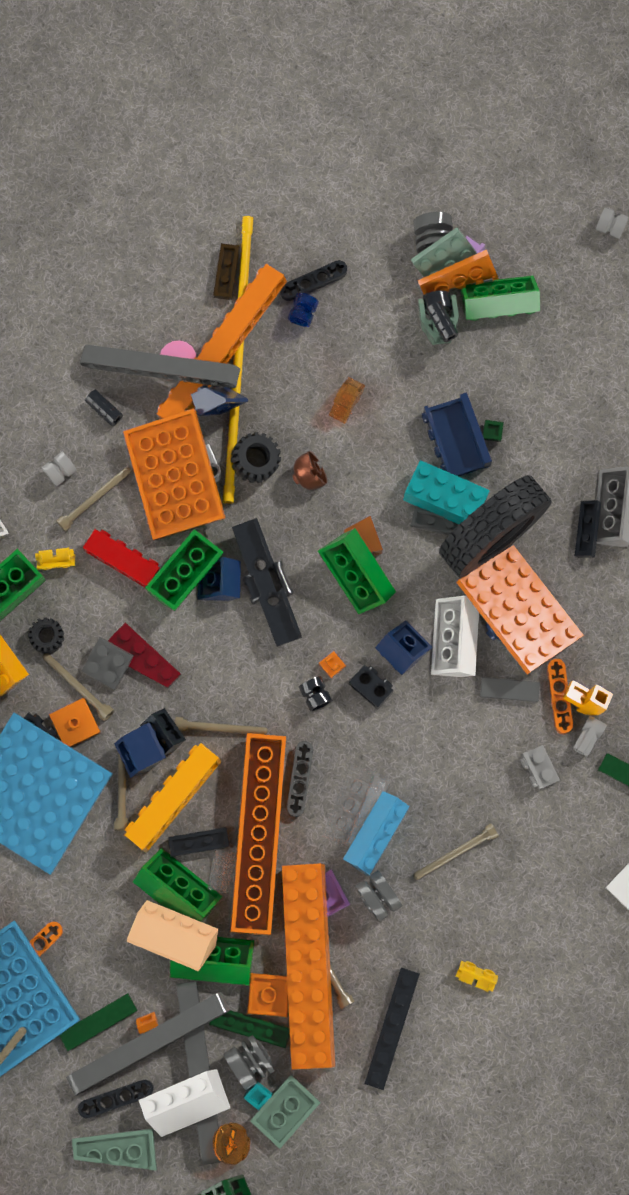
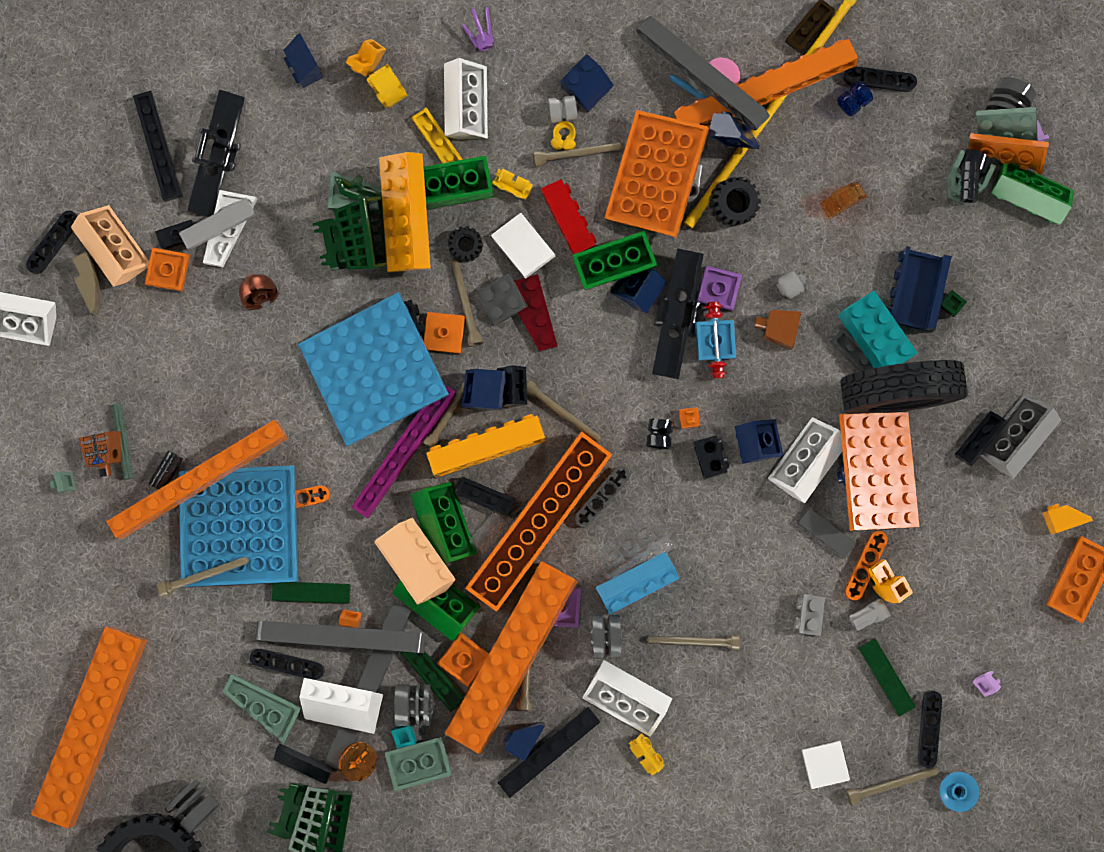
camera: 30 degrees right, 5 degrees up
black axle [85,389,123,427] -> none
copper cylinder [292,451,327,490] -> none
green slope [318,528,396,614] -> none
none -> black tile [273,743,333,784]
none -> magenta plate [352,385,457,519]
none -> white tile [491,213,555,279]
none -> dark blue slope [503,722,545,761]
none -> yellow piece [551,121,576,150]
none -> dark blue slope [561,54,614,112]
none -> white slope [582,660,672,737]
none -> dark azure piece [670,75,707,99]
none -> dark azure plate [695,301,736,379]
none -> medium lavender tile [696,265,742,312]
none -> light grey head [776,271,806,299]

